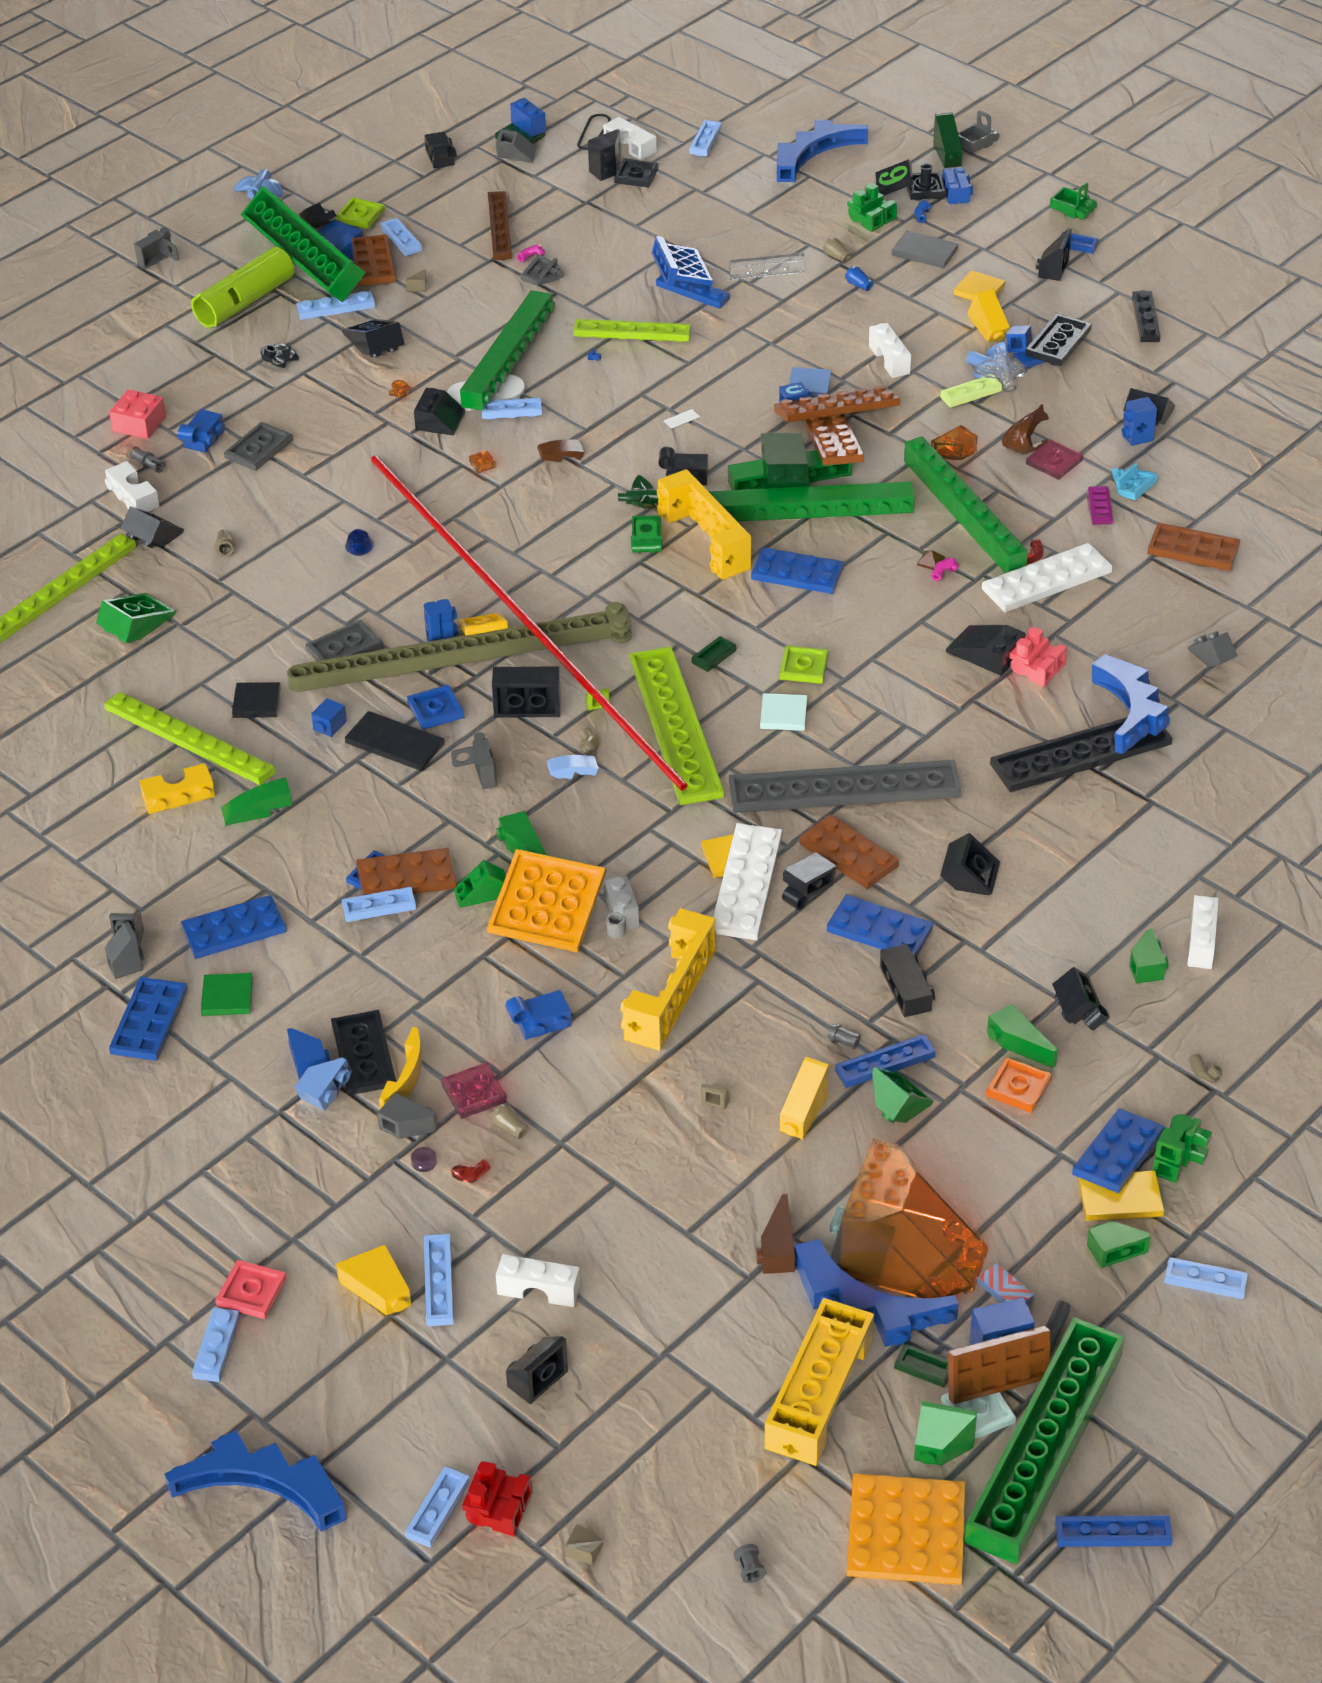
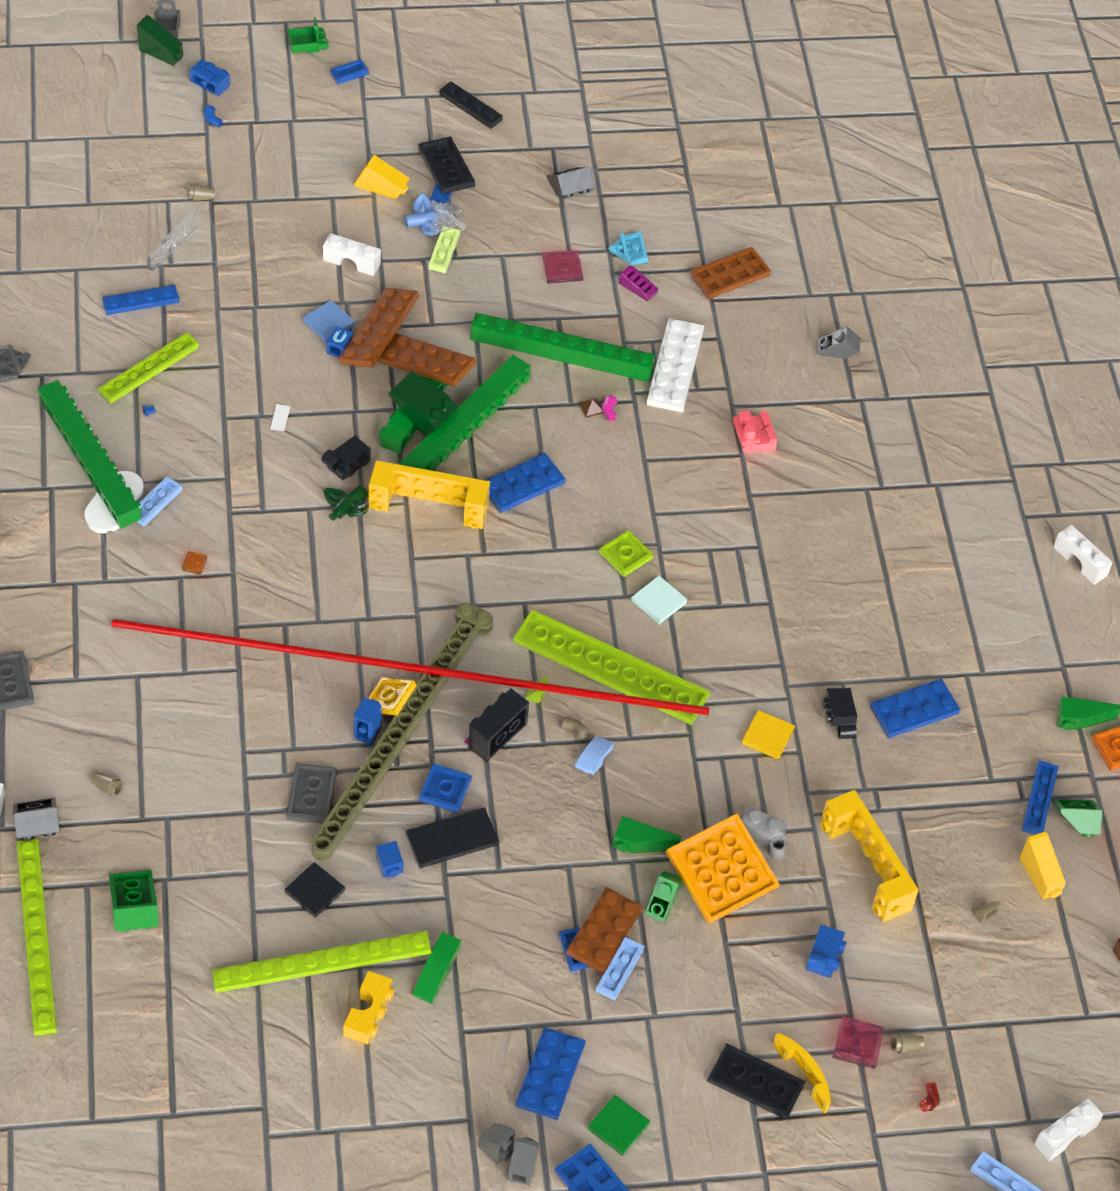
camera: 55 degrees left, 10 degrees up
blue slope [287,1028,331,1080] -> none
medium blue slope [294,1058,352,1111] -> none
clear blue cone [345,529,373,556] -> none
dark grey slope [377,1093,438,1139] -> none
clear orange plate [389,380,411,398] -> none
clear purple tile [411,1147,437,1172] -> none
black slope [414,388,465,436] -> none
dark grey piece [451,732,496,789] -> none
reddish brown slope [537,439,584,462] -> none
green piece [631,515,662,554] -> none
blue fence [651,236,713,286] -> none
dark green tile [691,636,736,672] -> none
white plate [713,823,782,940] -> none
dark grey plate [729,760,961,813] -> none
blue arch [777,120,868,182] -> none
dark orange plate [799,814,899,889] -> none
dark grey pin [827,1024,861,1049] -> none
blue cone [845,266,873,291] -> none
green hips [847,183,897,232] -> none
black tile [875,159,914,196] -> none
black brick [879,944,935,1018] -> none
tile [892,230,958,268] -> none
black plate [907,163,947,200] -> none
clear orange slope [931,425,978,460] -> none
black slope [940,833,1000,896] -> none
black slope [946,625,1026,676] -> none
yellow tile [954,270,1005,300] -> none
black plate [990,717,1173,793] -> none
reddish brown hair [1002,404,1049,454] -> none
blue brick [1006,325,1032,353] -> none
clear red arm [1026,539,1044,566] -> none
black slope [1036,228,1072,281] -> none
black hinge [1052,967,1110,1030] -> none
arch [1092,654,1170,754] -> none
blue brick [1122,397,1157,446] -> none
green slope [1129,929,1169,984] -> none

